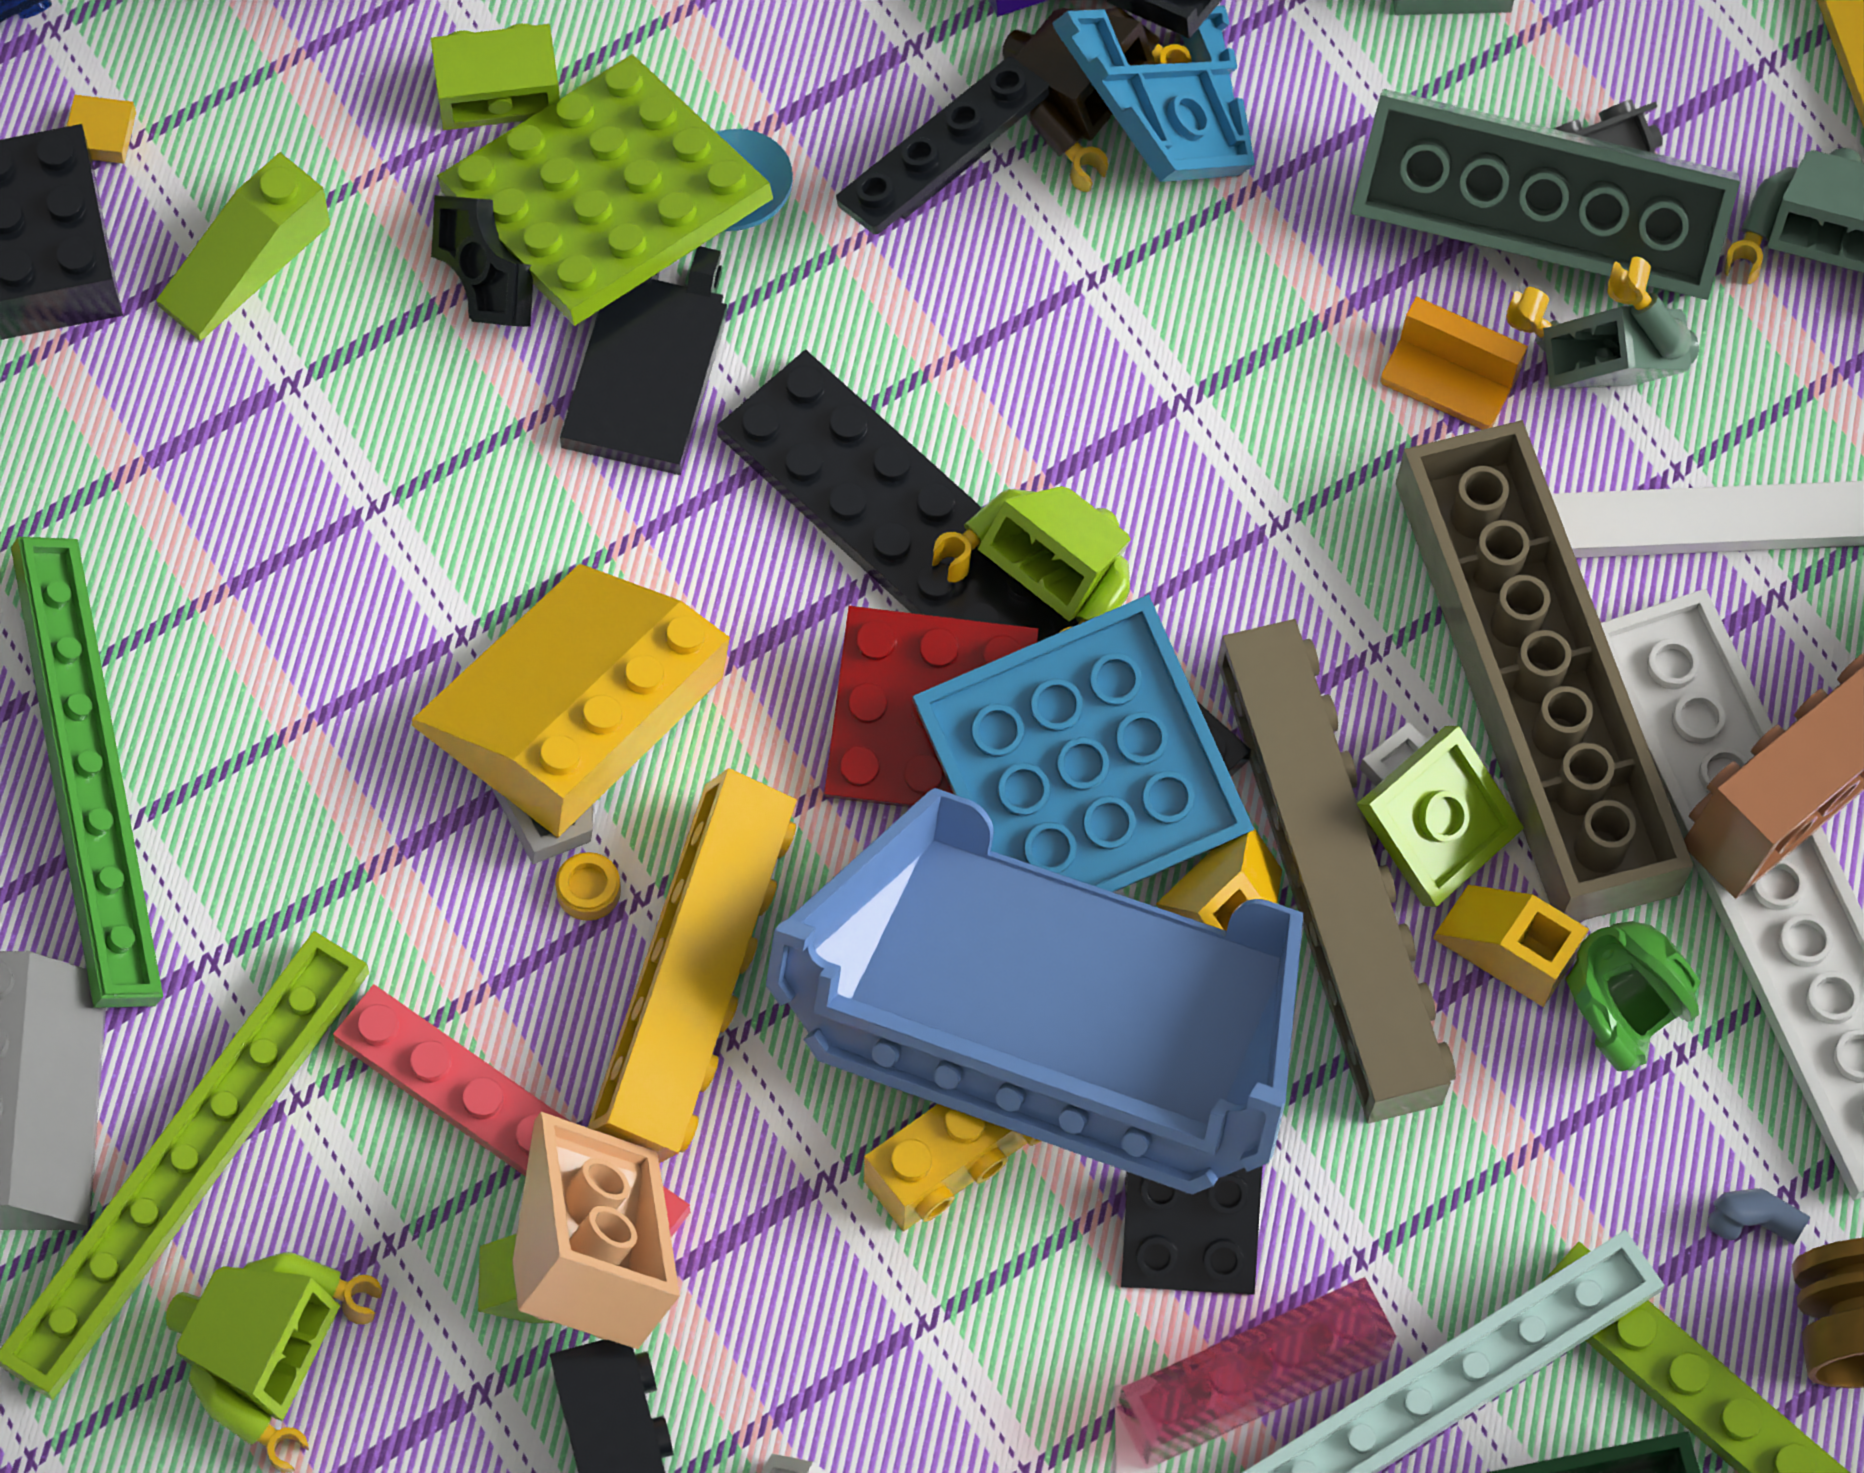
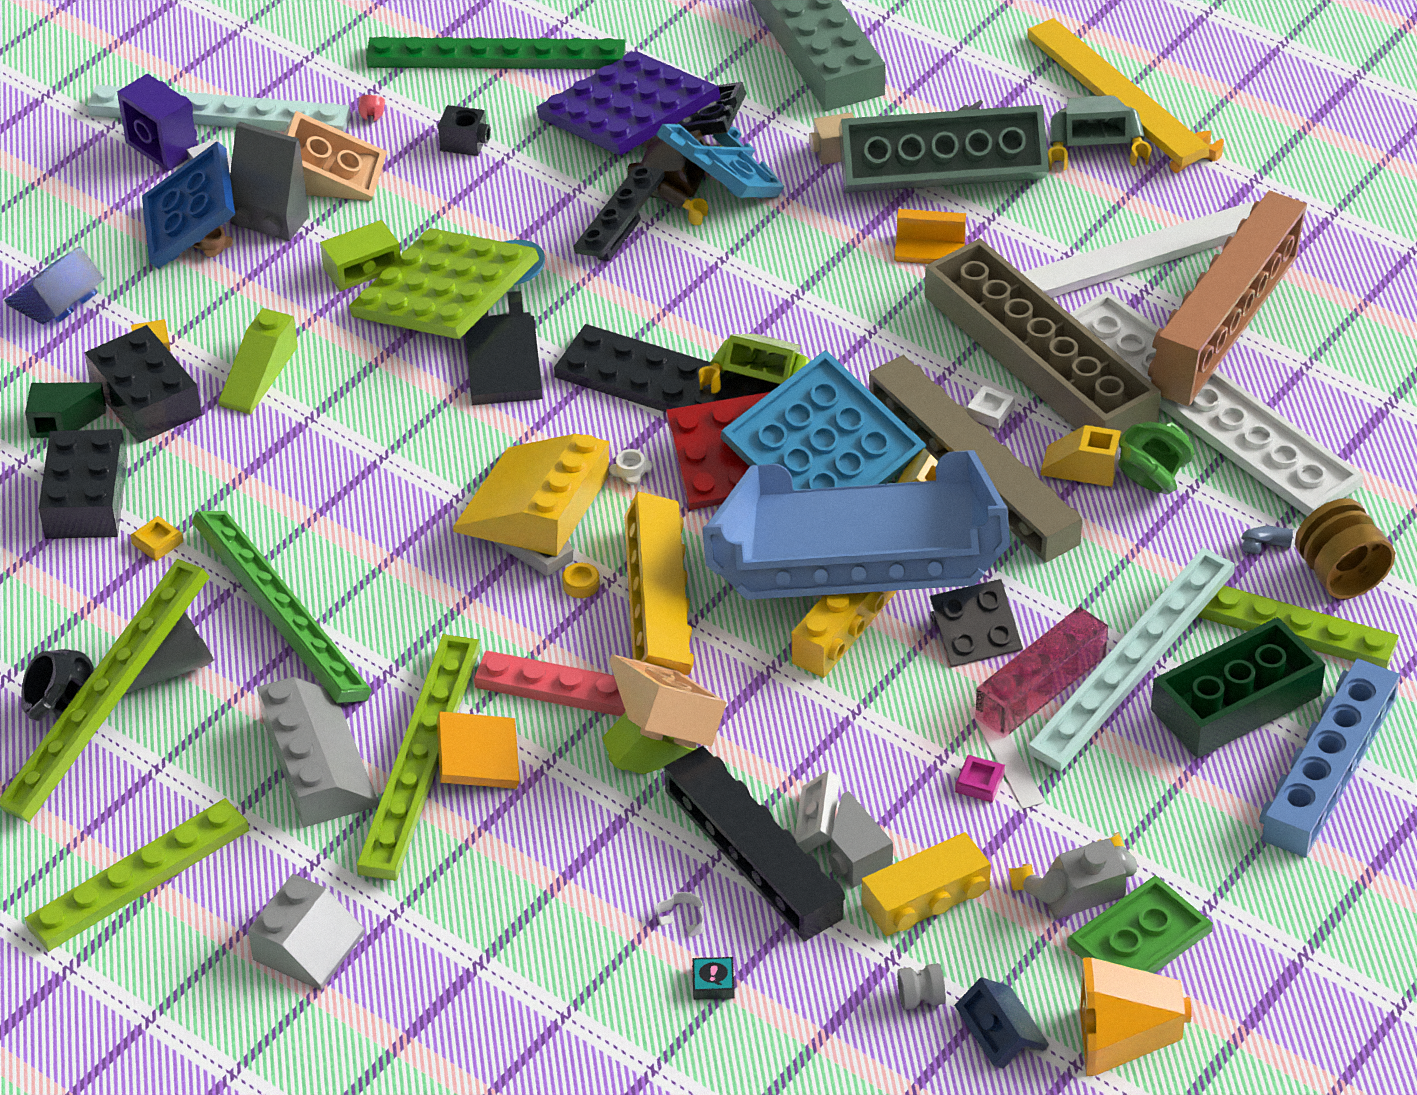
camera: 15 degrees left, 20 degrees down
lime torso [166,1252,382,1473] -> none
black tile [431,195,533,327] -> none
lime plate [1357,726,1524,907] -> none
sand green torso [1506,256,1699,389] -> none
none -> light orange tile [437,711,520,789]
none -> white plate [609,449,652,485]
none -> tan brick [809,112,854,165]

